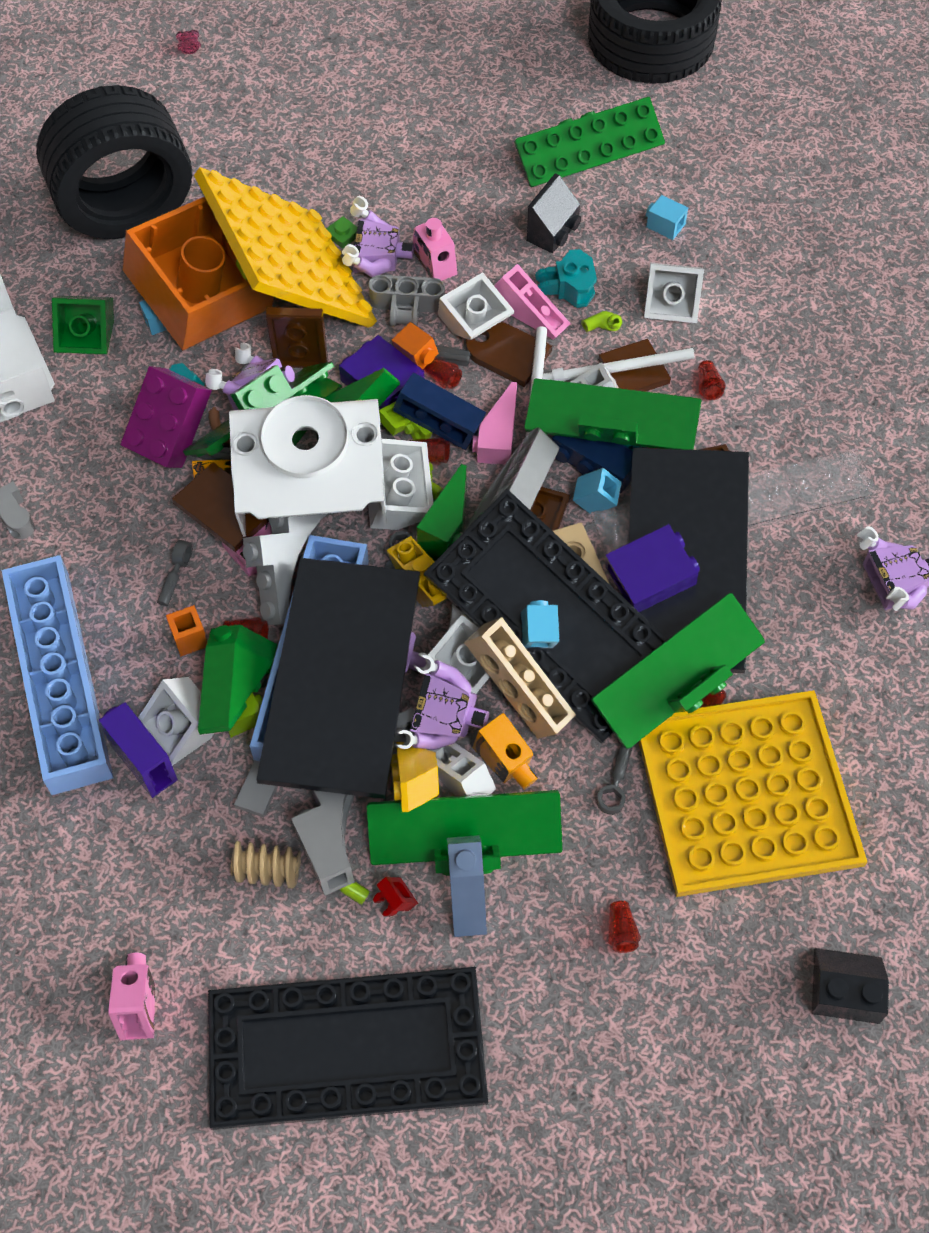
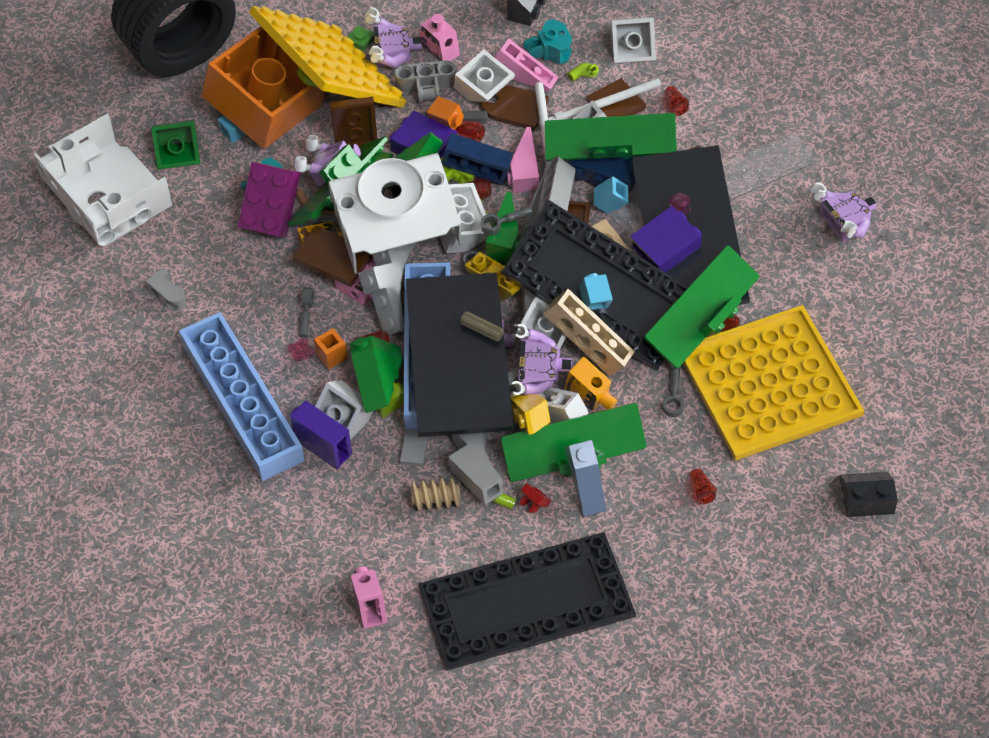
camera: 10 degrees left, 5 degrees down
none -> clear pink plate [288,338,315,361]
none -> dark tan axle [460,312,504,341]
none -> dark grey piece [480,206,533,235]
none -> clear pink plate [668,193,691,214]

